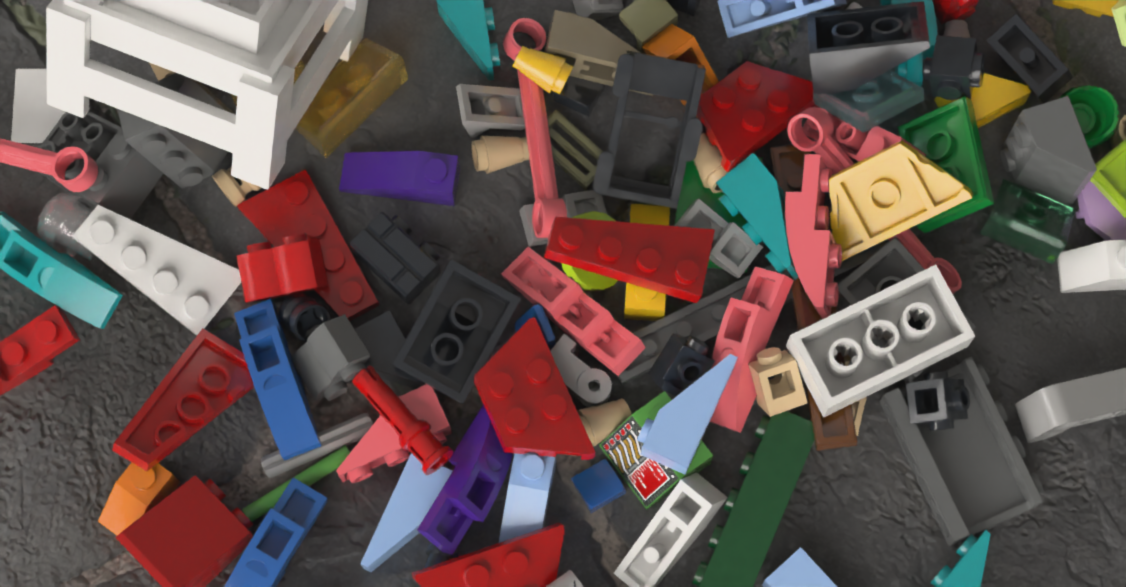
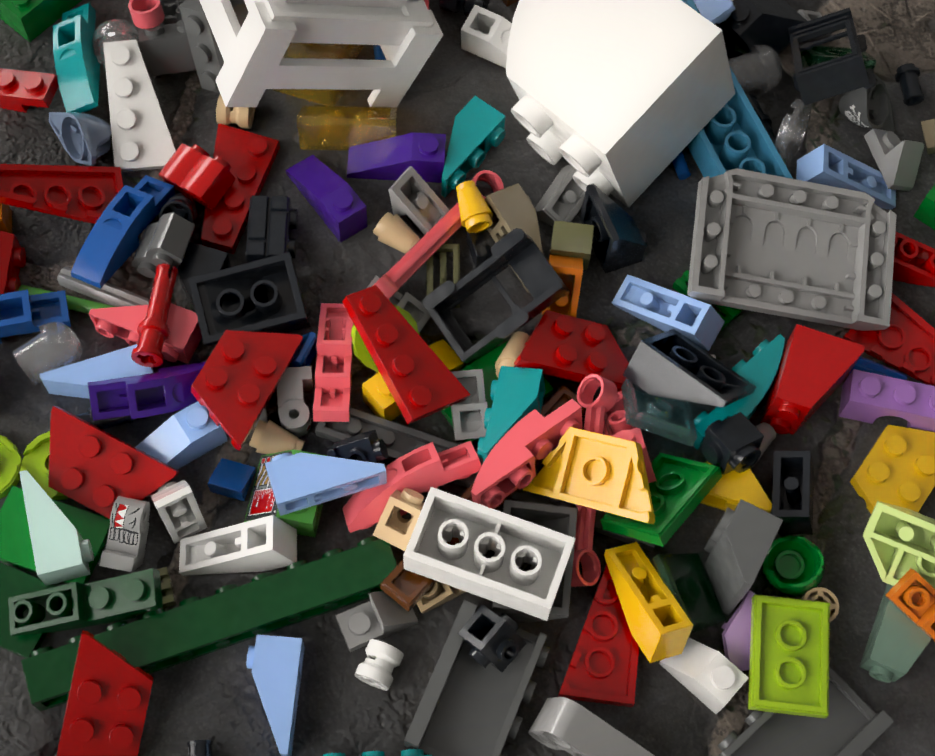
camera: 40 degrees right, 10 degrees down
none -> clear piece [12,321,83,385]
none -> sand blue hat [49,112,112,166]
none -> white slope [151,480,208,544]
none -> light grey slope [335,591,418,652]
none -> dark purple slope [347,132,446,183]
none -> white wheel [354,639,404,691]
none -> red wing [558,564,639,708]
none -> yellow slope [604,542,694,663]

